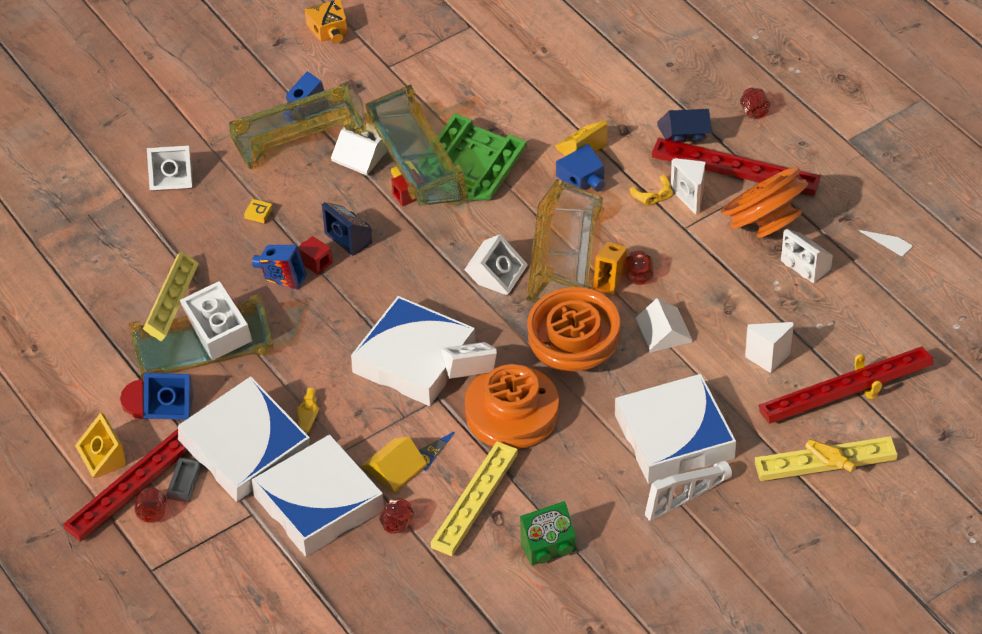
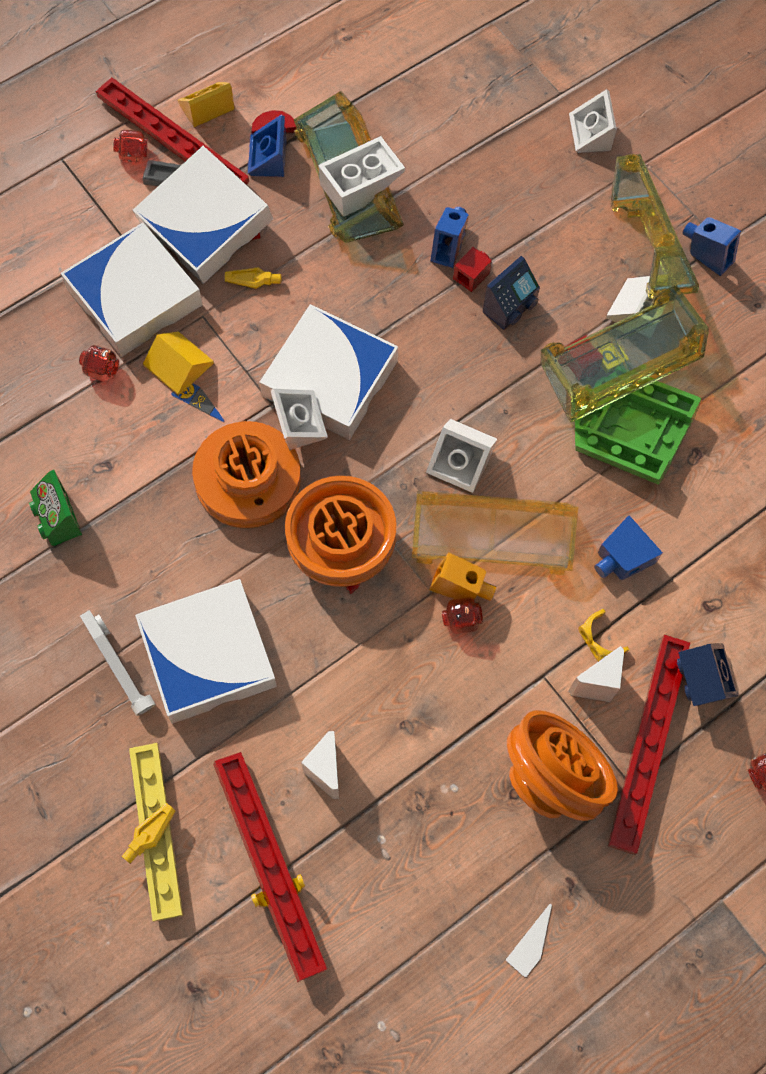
camera: 85 degrees right, 20 degrees up
light yellow plate [143,251,199,341] -> none
yellow tile [244,199,273,223] -> none
light yellow plate [431,441,518,556] -> none
yellow slope [555,120,607,156] -> none
white slope [635,298,692,353] -> none
white slope [781,229,833,283] -> none

